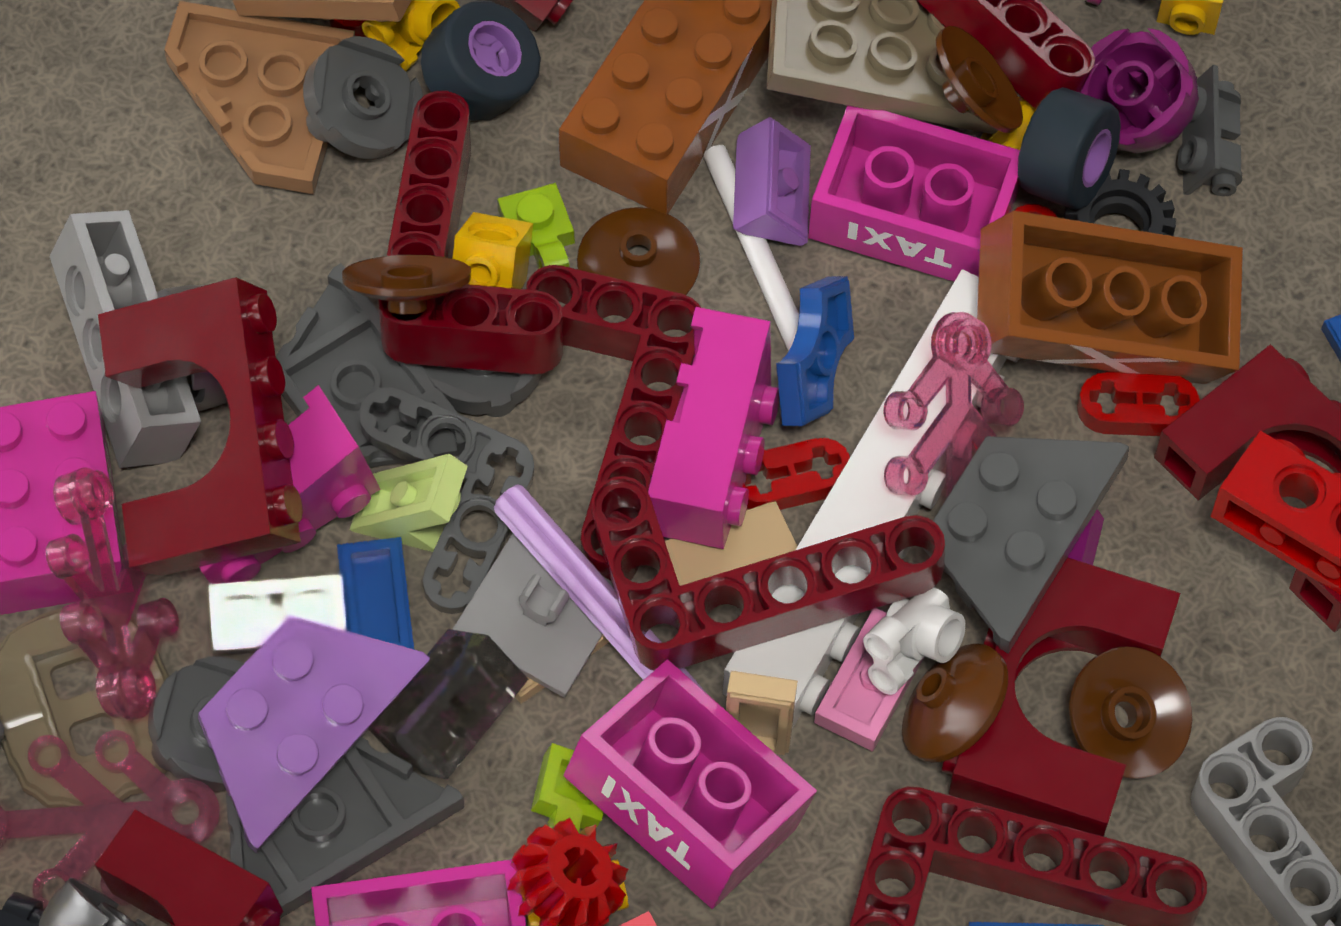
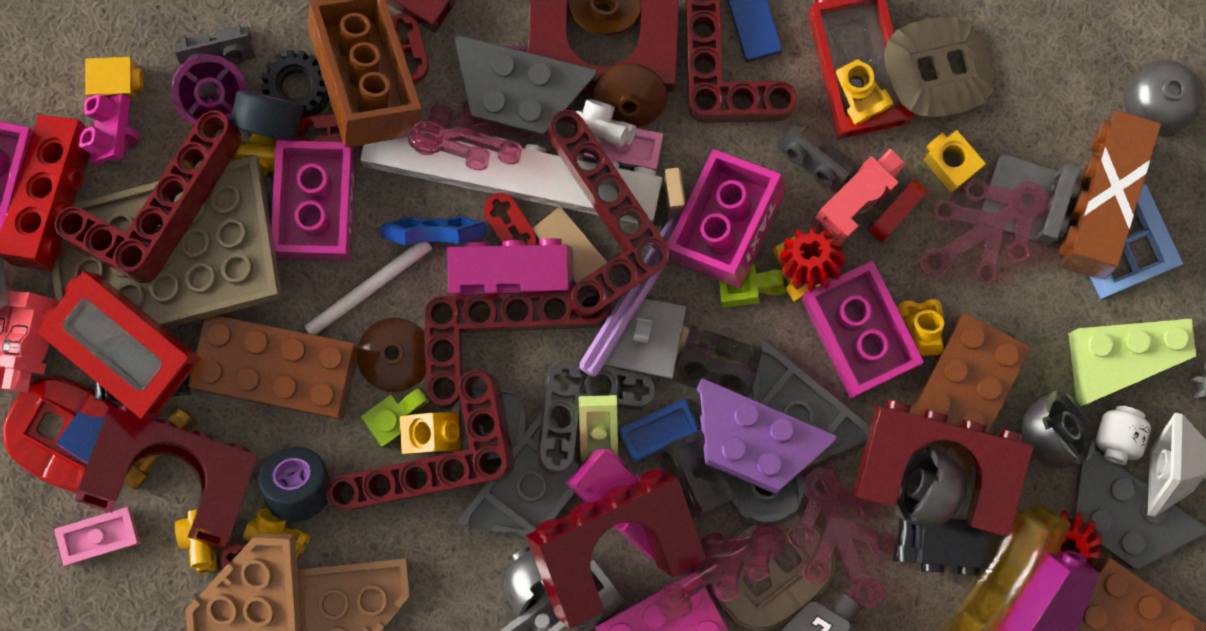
camera: 105 degrees left, 20 degrees up
dark grey plate [303,36,423,159] -> none
reddish brown dish [342,255,471,314] -> none
medium lavender slope [733,117,811,246] -> none
reddish brown dish [936,26,1023,133] -> none

